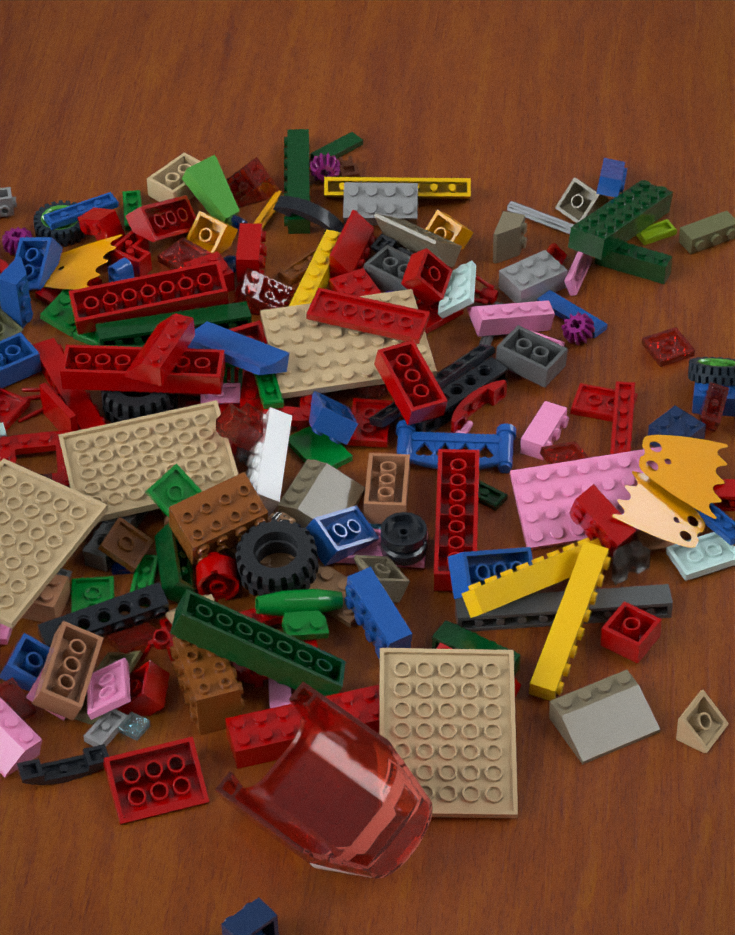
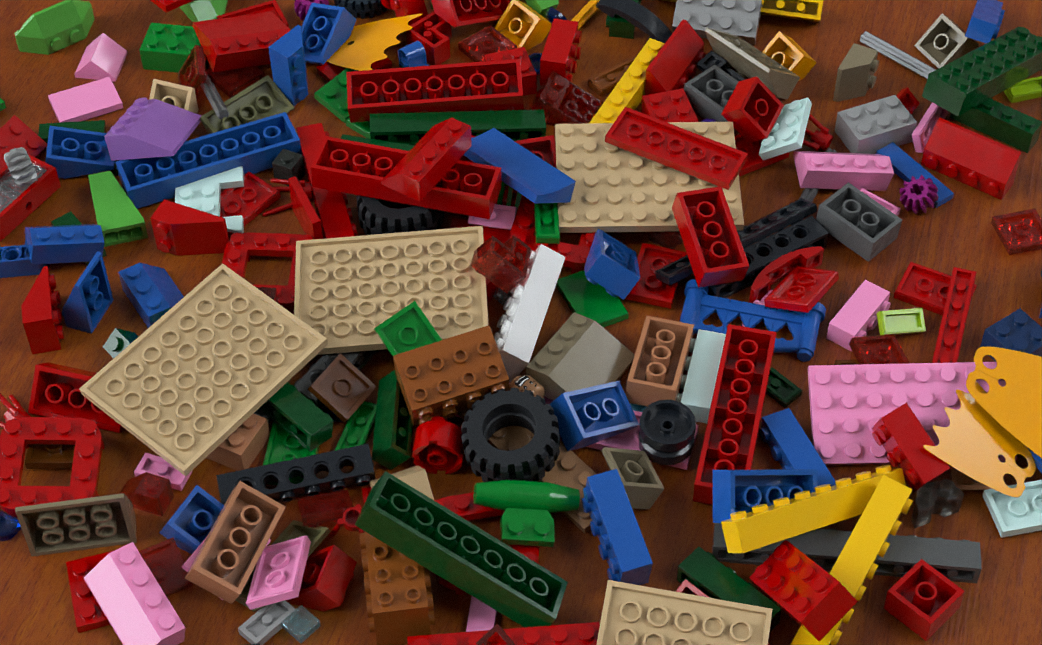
camera: 10 degrees right, 5 degrees up
none -> dark green brick [259,382,333,452]
none -> pearl dark grey brick [272,149,305,186]
none -> light aqua brick [676,329,726,424]
none -> red brick [749,540,858,642]
none -> blue brick [759,408,836,486]
none -> red tile [764,266,839,313]
none -> lime tile [876,308,926,336]
none -> red slope [921,118,1022,200]

